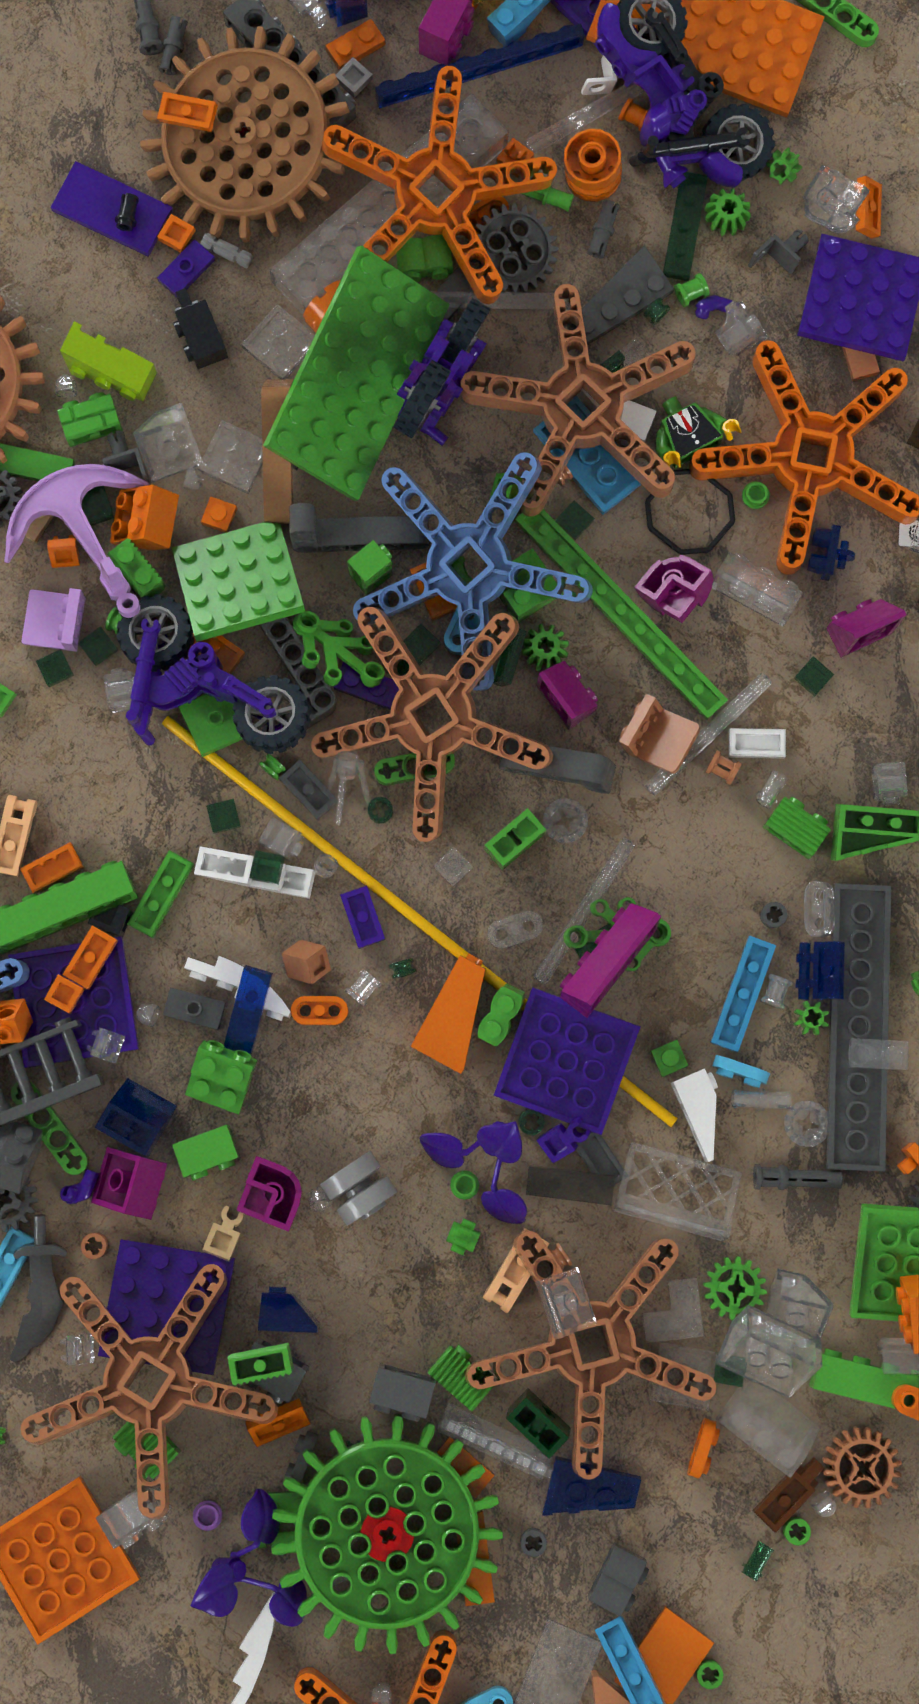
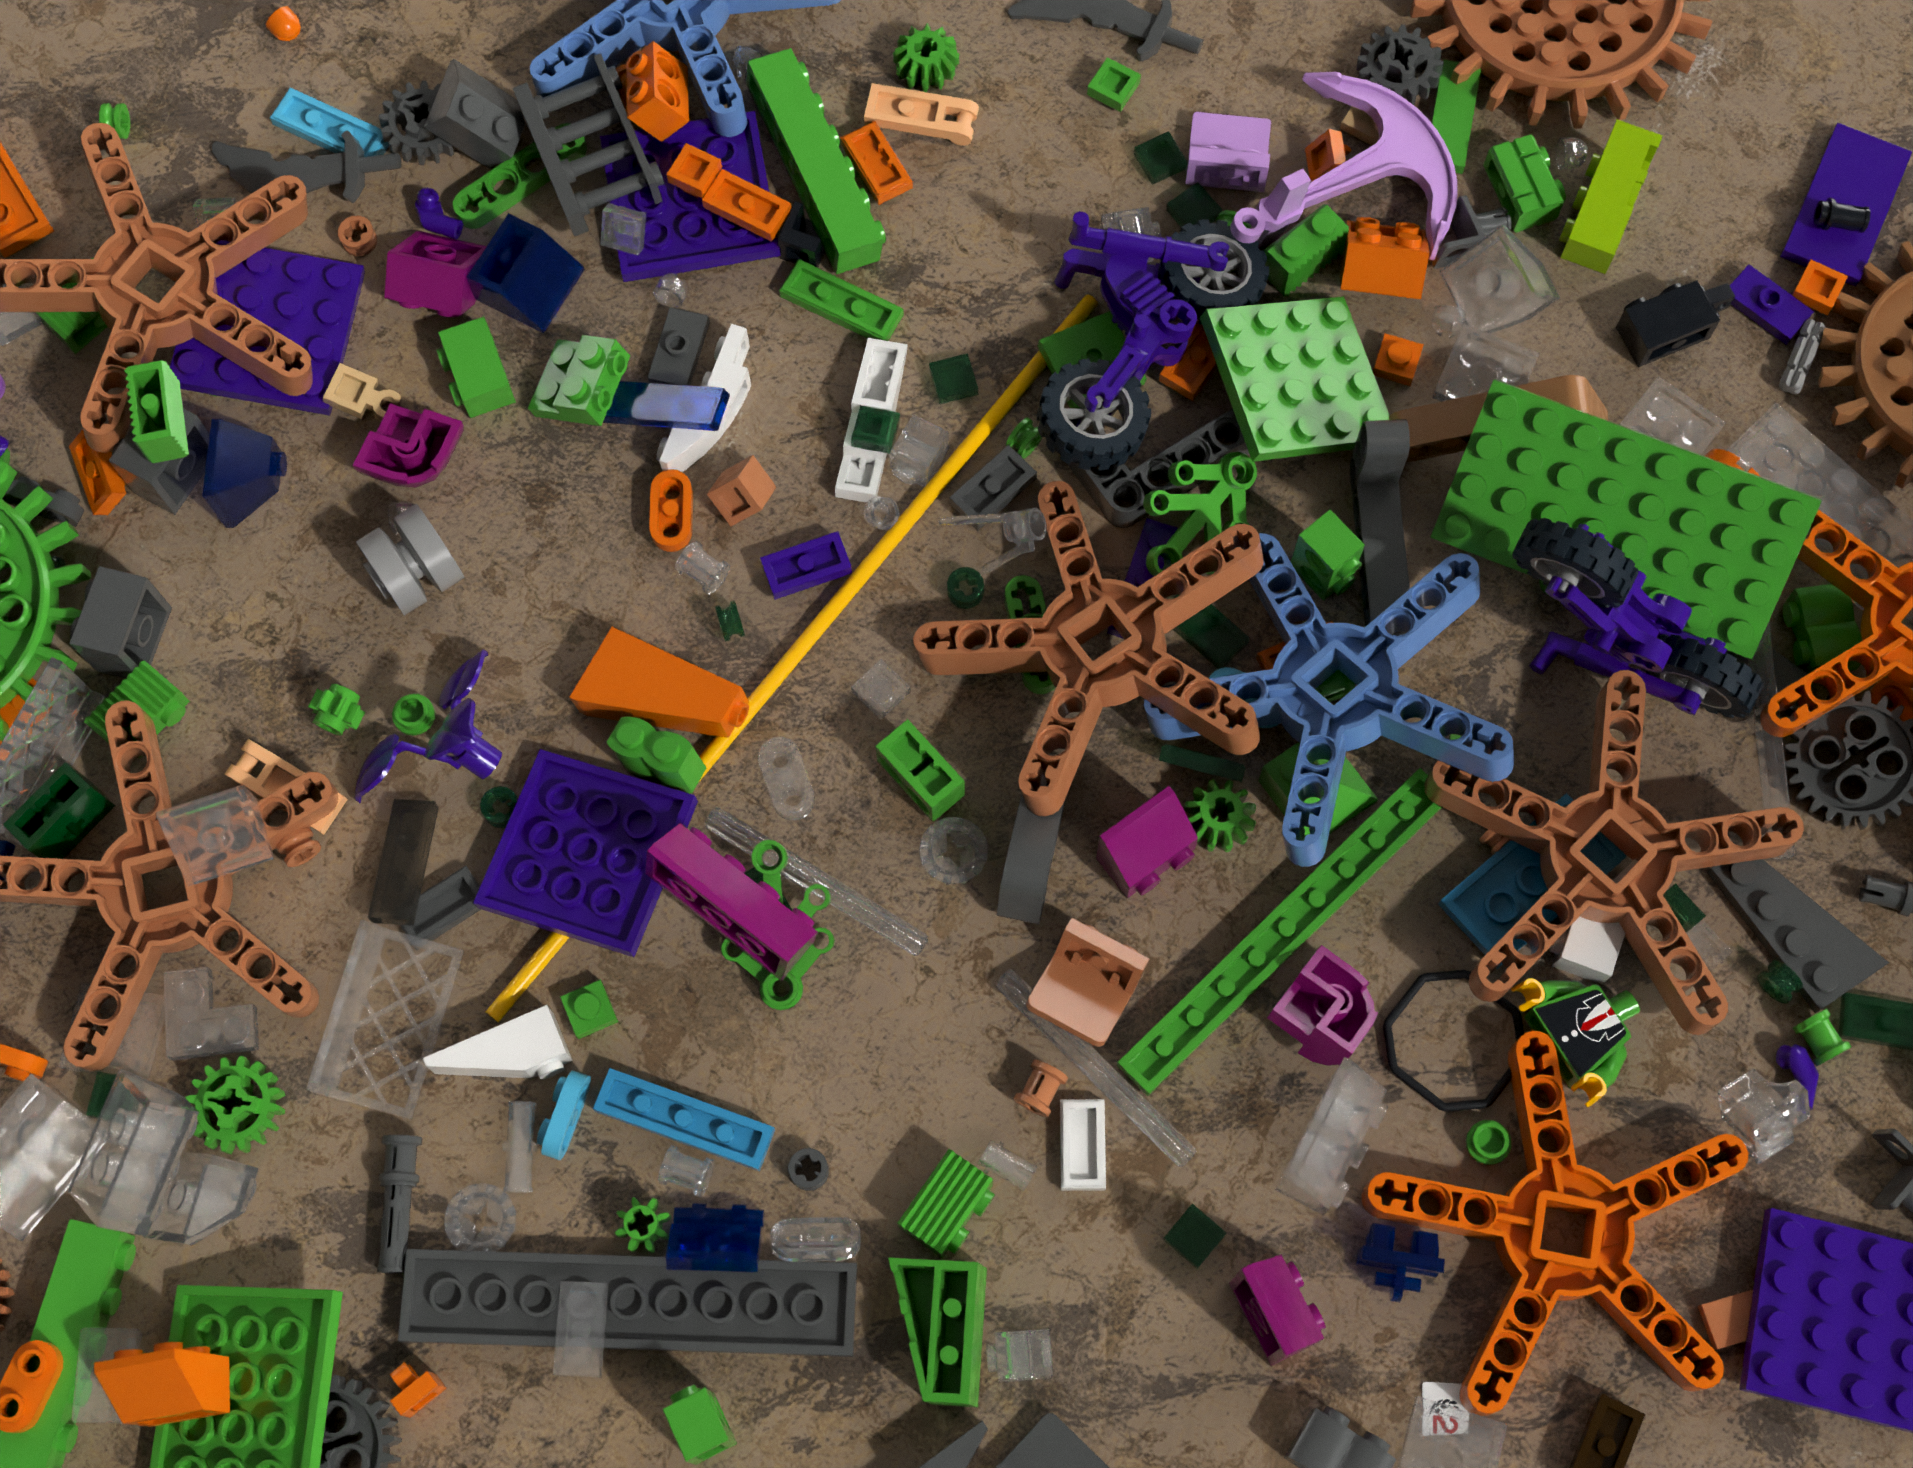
camera: 95 degrees right, 10 degrees down
clear green tile [81,486,114,526] -> none
dark purple plate [536,1118,591,1163] -> none
clear green tile [555,500,595,540] -> none

